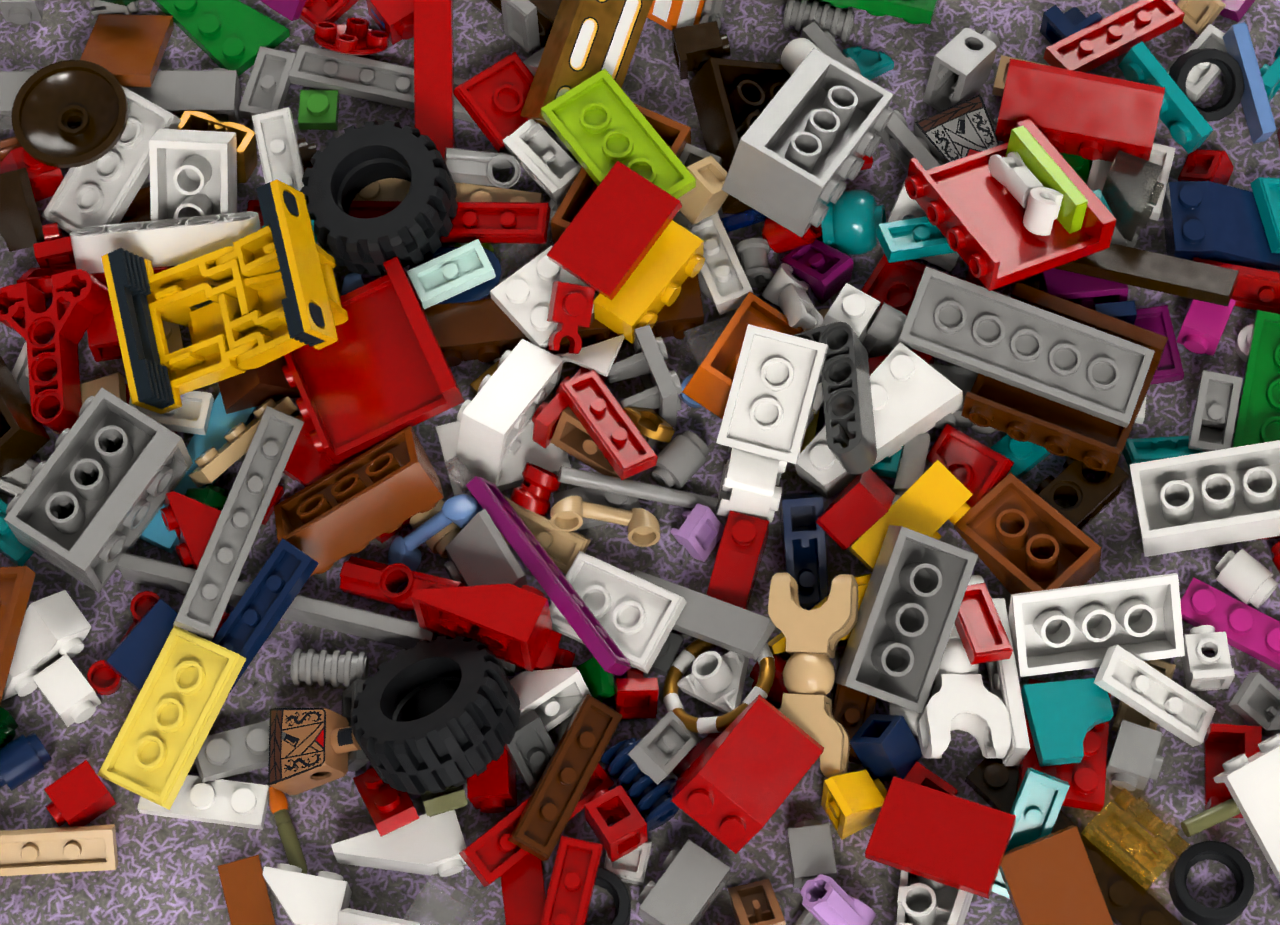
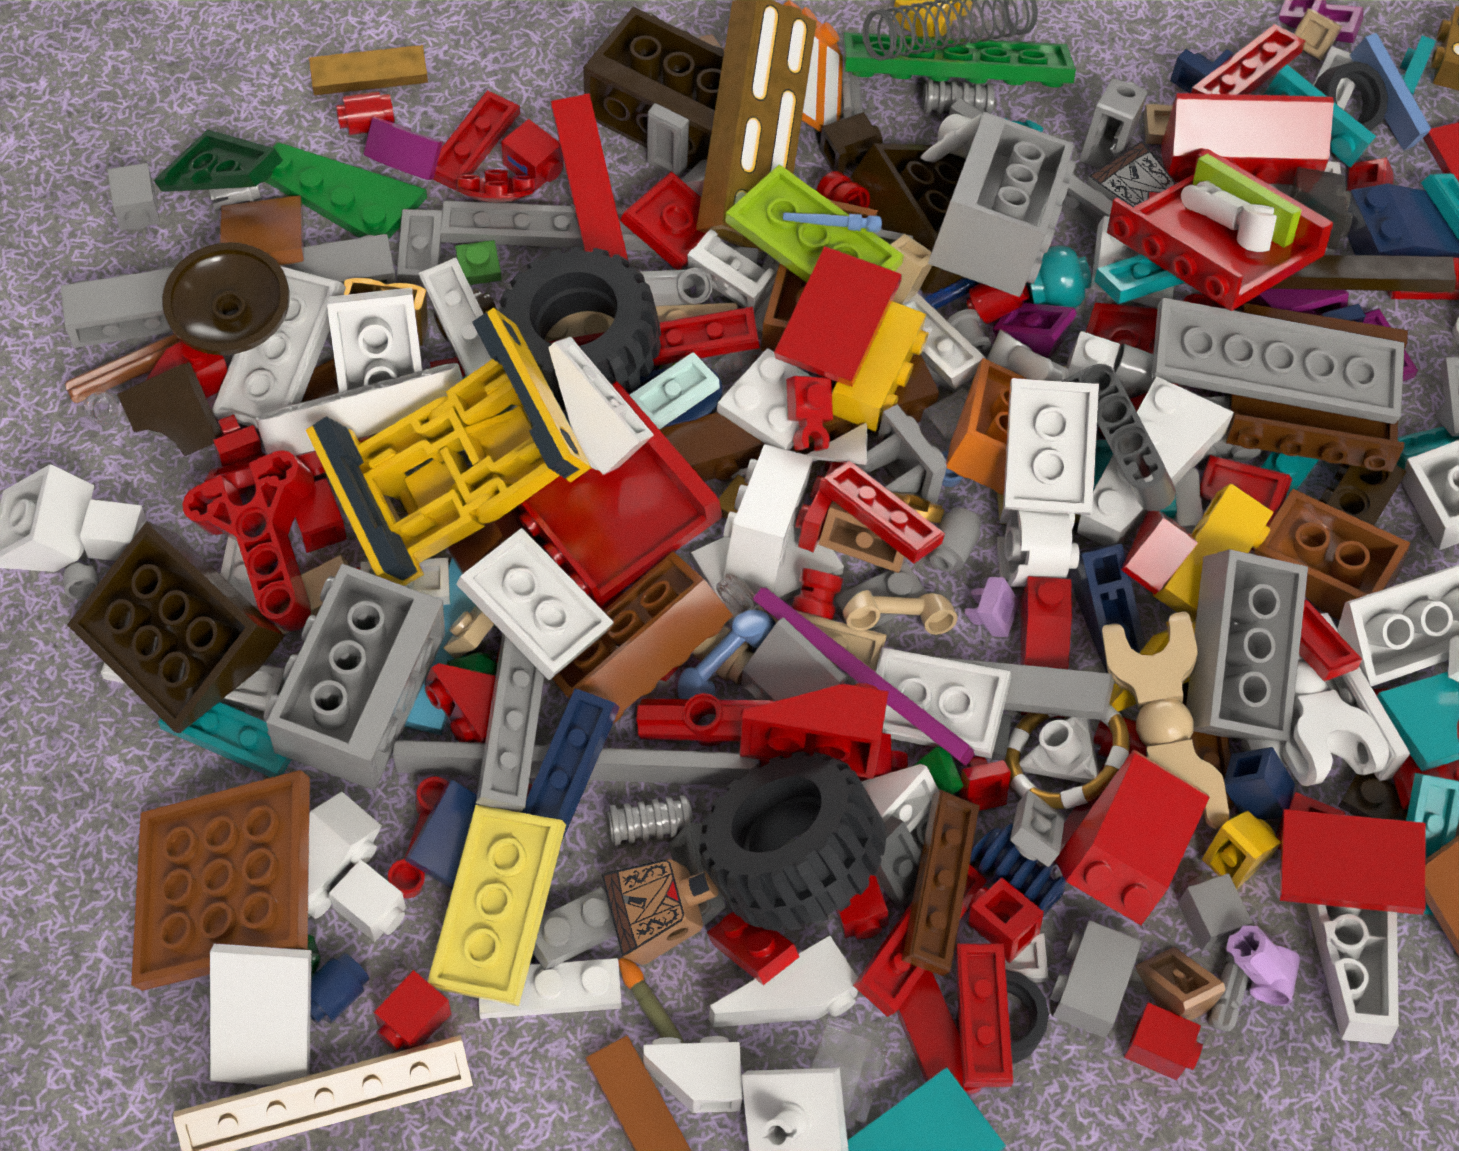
camera: 20 degrees left, 5 degrees down
olive tile [421,785,468,817] -> none
light grey bar [558,466,718,513] -> none
dark pink brick [1176,299,1236,357] -> none
none -> white plate [456,528,614,680]
none -> white slope [549,337,654,475]
none -> medium blue piece [783,213,882,232]
none -> red wheel [816,171,870,208]
none -> white piece [921,114,983,162]

